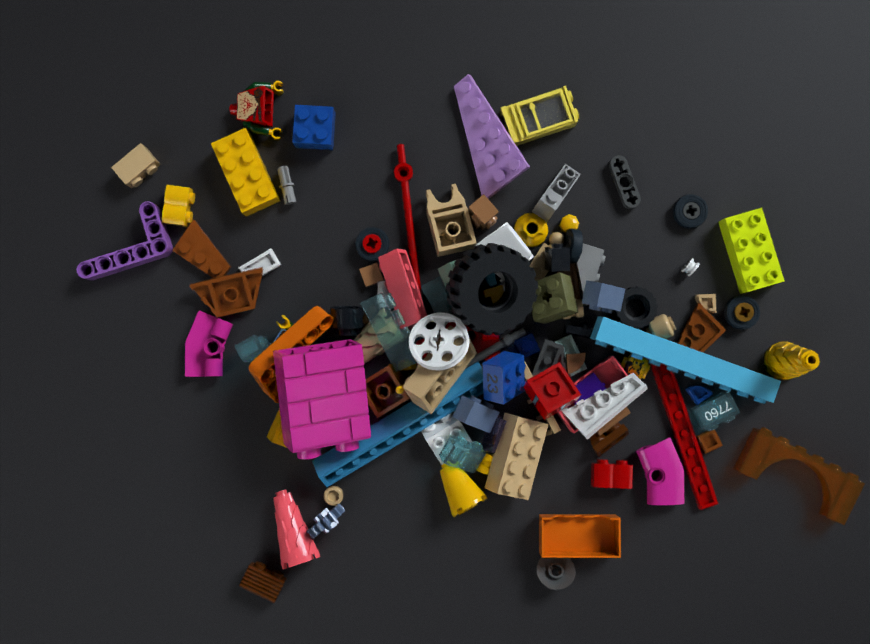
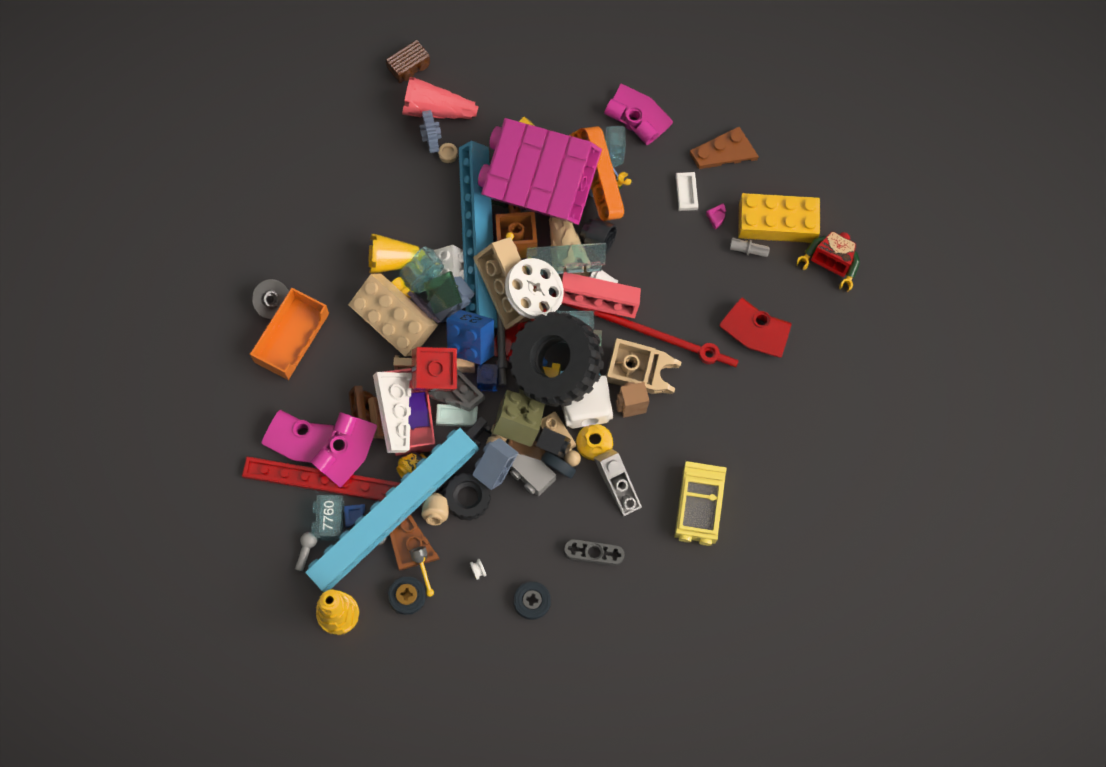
camera: 115 degrees right, 15 degrees down
medium lavender beam [76,201,173,280] -> none
tan brick [111,143,161,188] -> none
yellow brick [162,185,195,227] -> none
dark orange wing [189,267,263,318] -> none
blue brick [292,105,336,150] -> none
black wheel [355,227,390,262] -> none
medium nougat tile [359,263,384,288] -> none
lavender wing [454,74,530,199] -> none
yellow tile [559,214,579,233] -> none
medium nougat tile [565,353,586,374] -> none
red brick [591,459,633,489] -> none
tan tile [695,294,717,313] -> none
dark orange tile [696,428,723,454] -> none
neon yellow piece [718,208,785,294] -> none
clear orange arch [733,427,865,525] -> none
none -> light grey bar [295,532,317,571]
none -> dark pink panel [310,412,377,487]
none -> hinge [409,546,434,597]
none -> clear green piece [423,271,462,314]
none -> dark pink tile [706,203,726,230]
none -> red panel [719,297,792,358]

